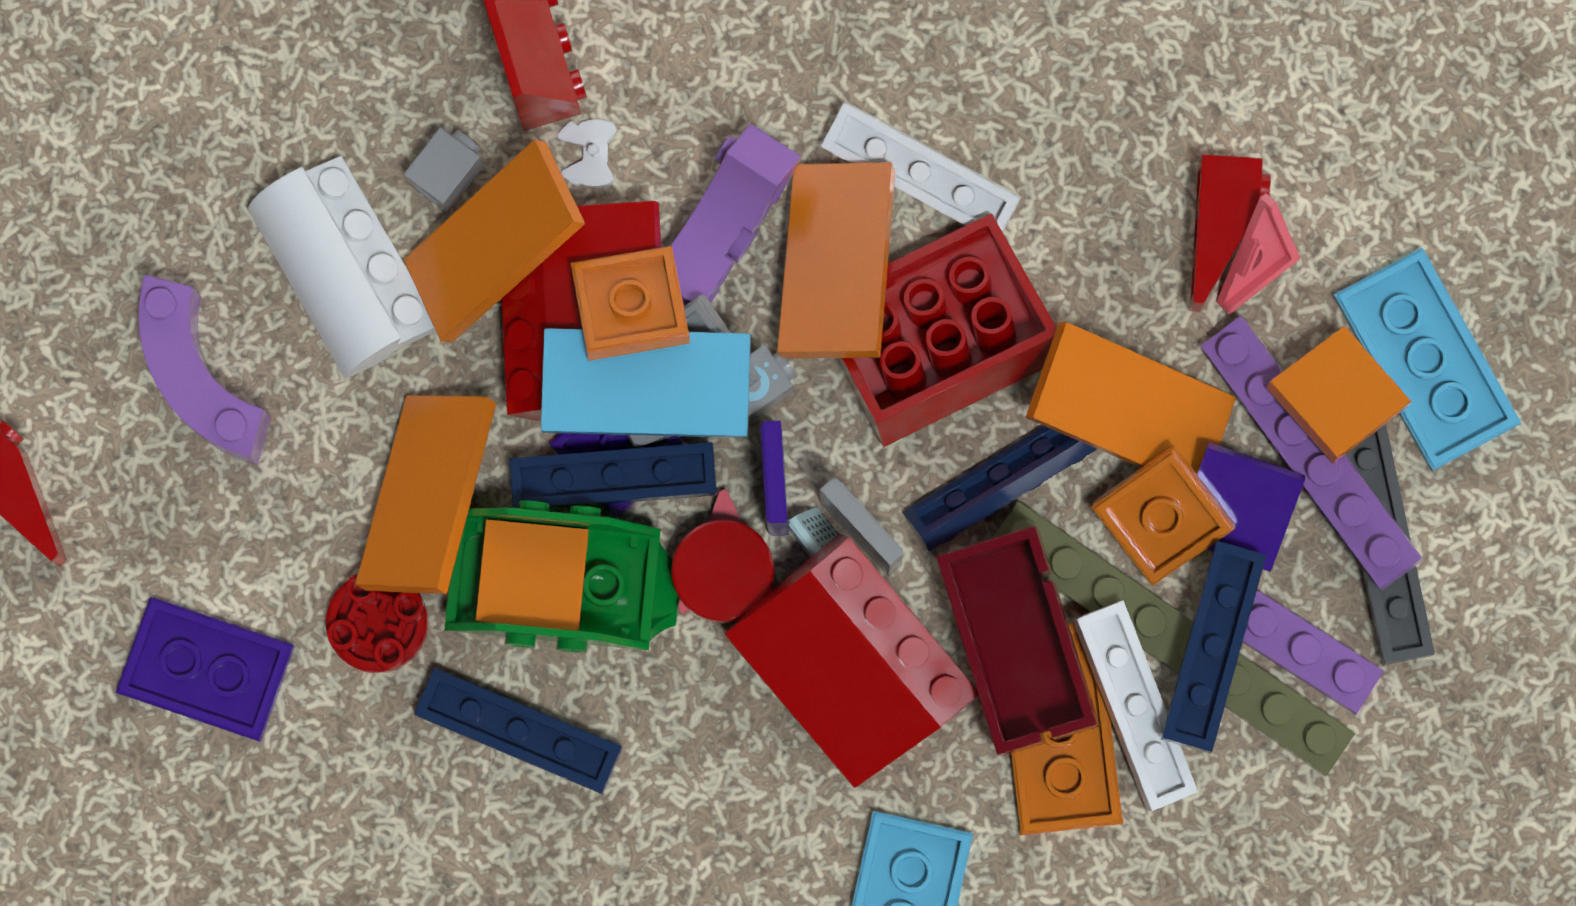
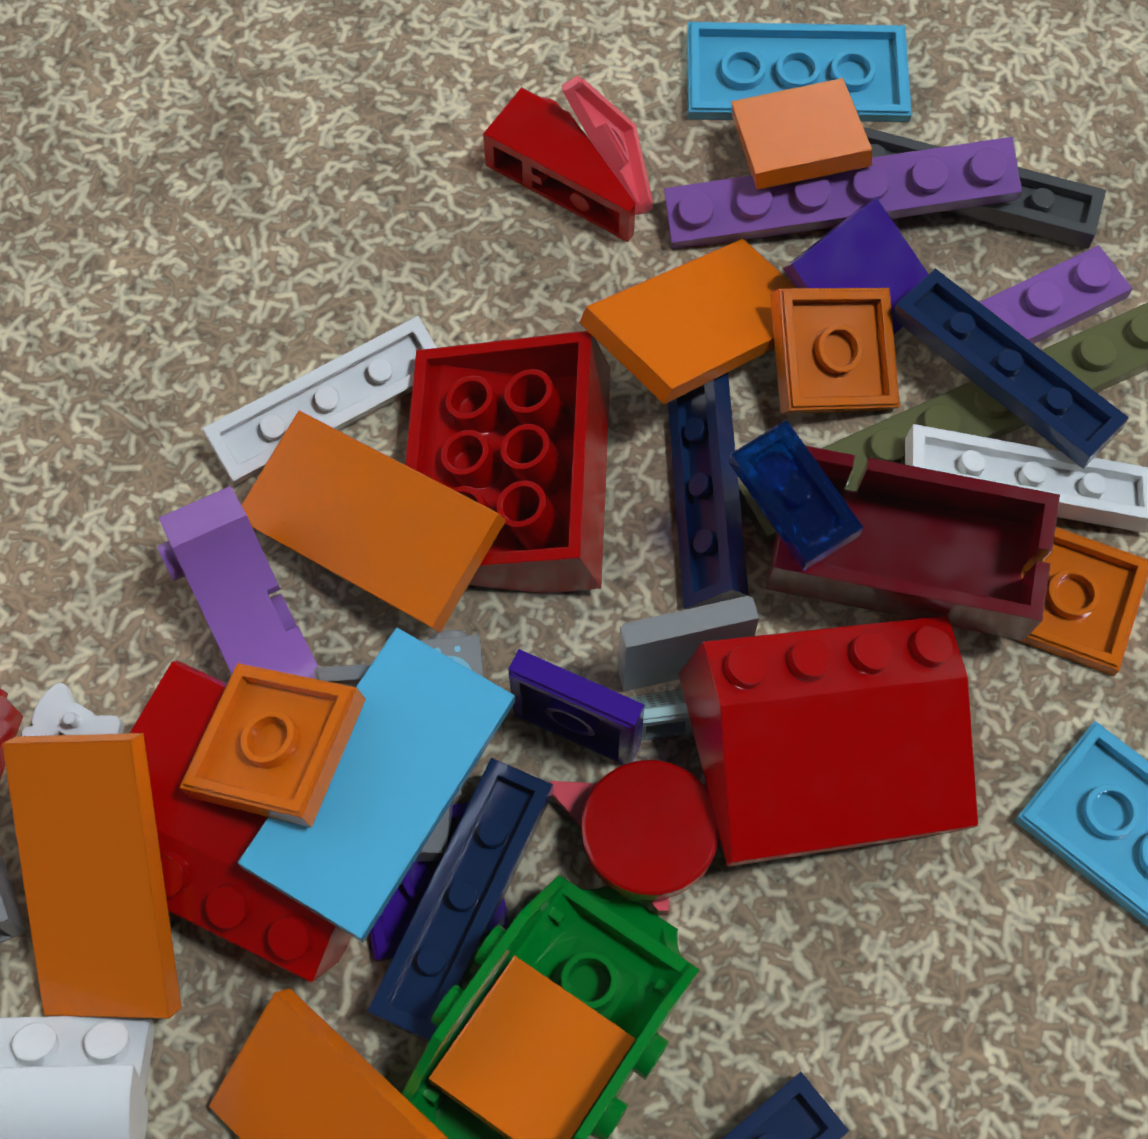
camera: 65 degrees left, 15 degrees down
none -> clear blue plate [729,419,864,570]

